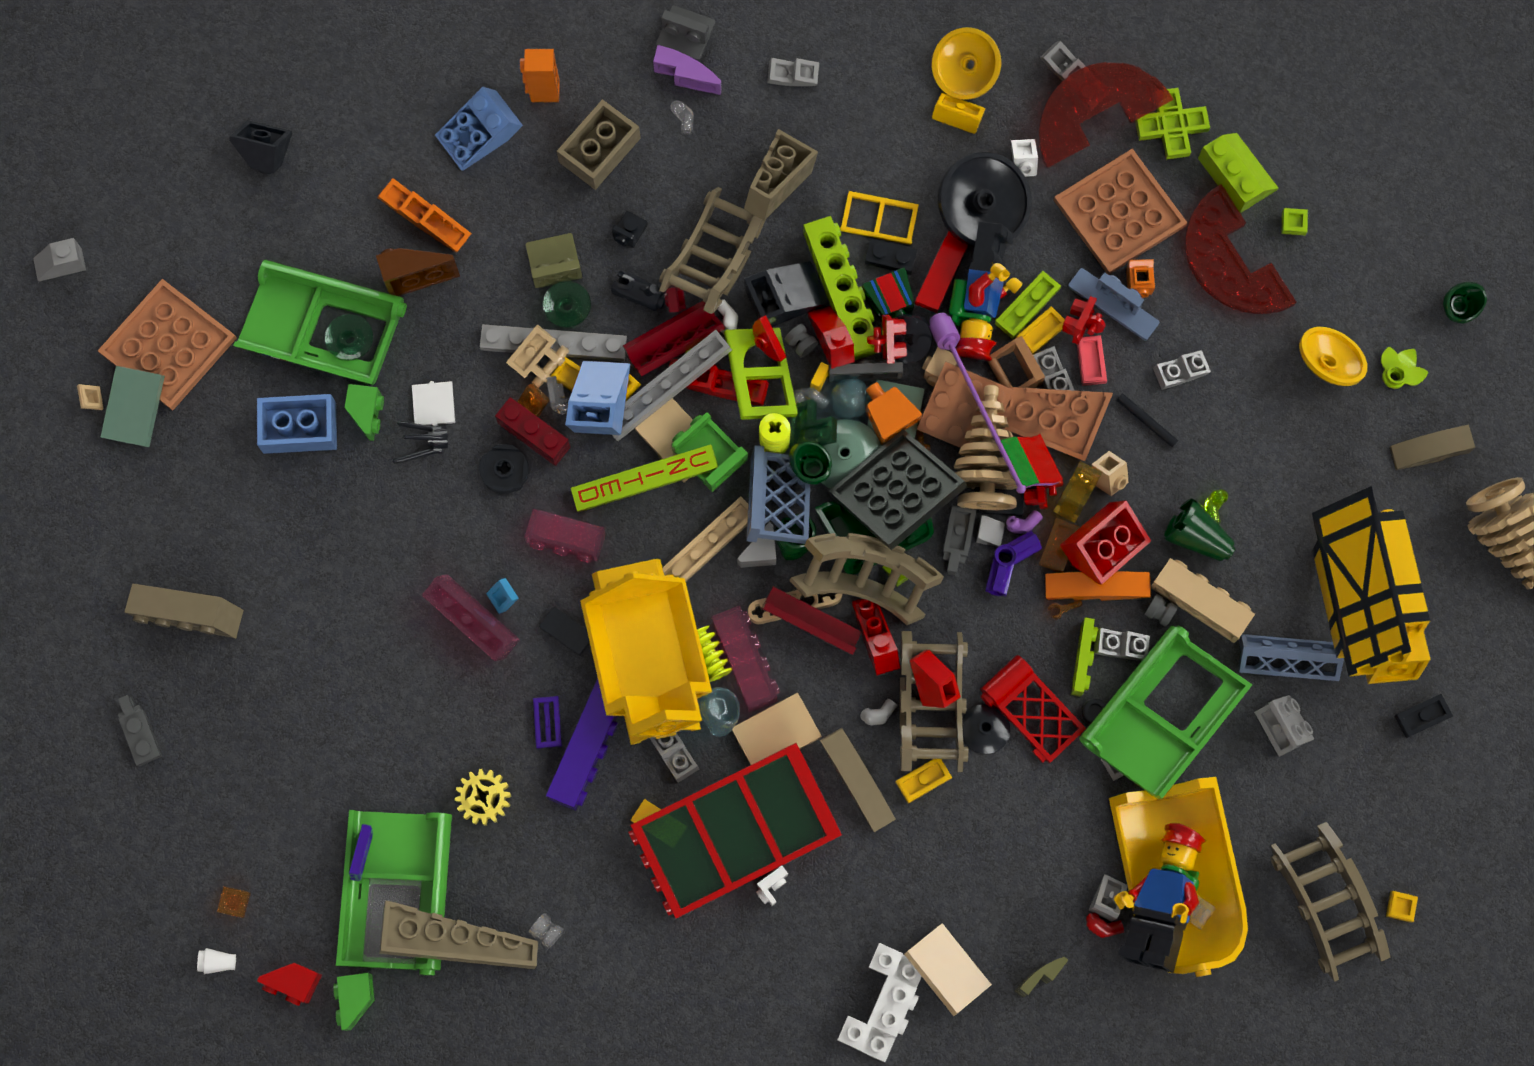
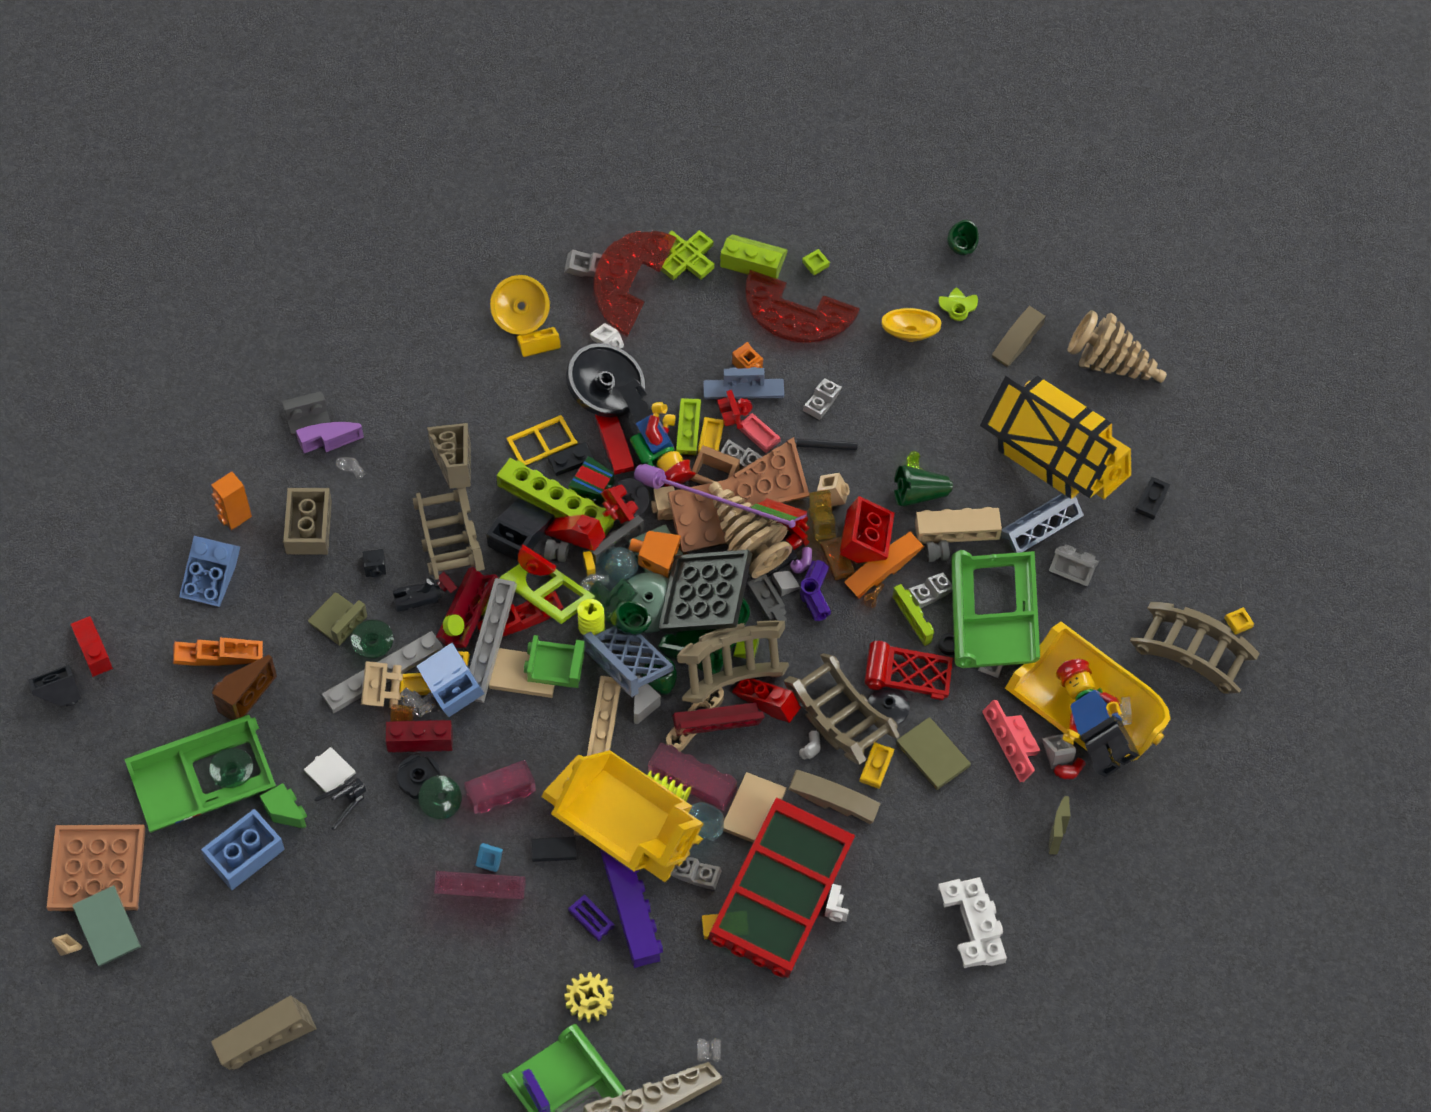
camera: 40 degrees left, 15 degrees down
lime tile [571,444,718,512] -> none
white arm [717,300,738,334] -> none
light grey slope [767,58,819,86] -> none
tan tile [904,924,992,1016] -> none
red slope [909,650,961,708] -> none
nougat plate [1053,149,1187,275] -> none
none -> red slope [70,616,113,677]
none -> clear green dish [418,776,462,819]
none -> lime tile [443,614,464,636]
none -> olive tile [896,717,971,790]
none -> coral bracket [982,700,1041,782]

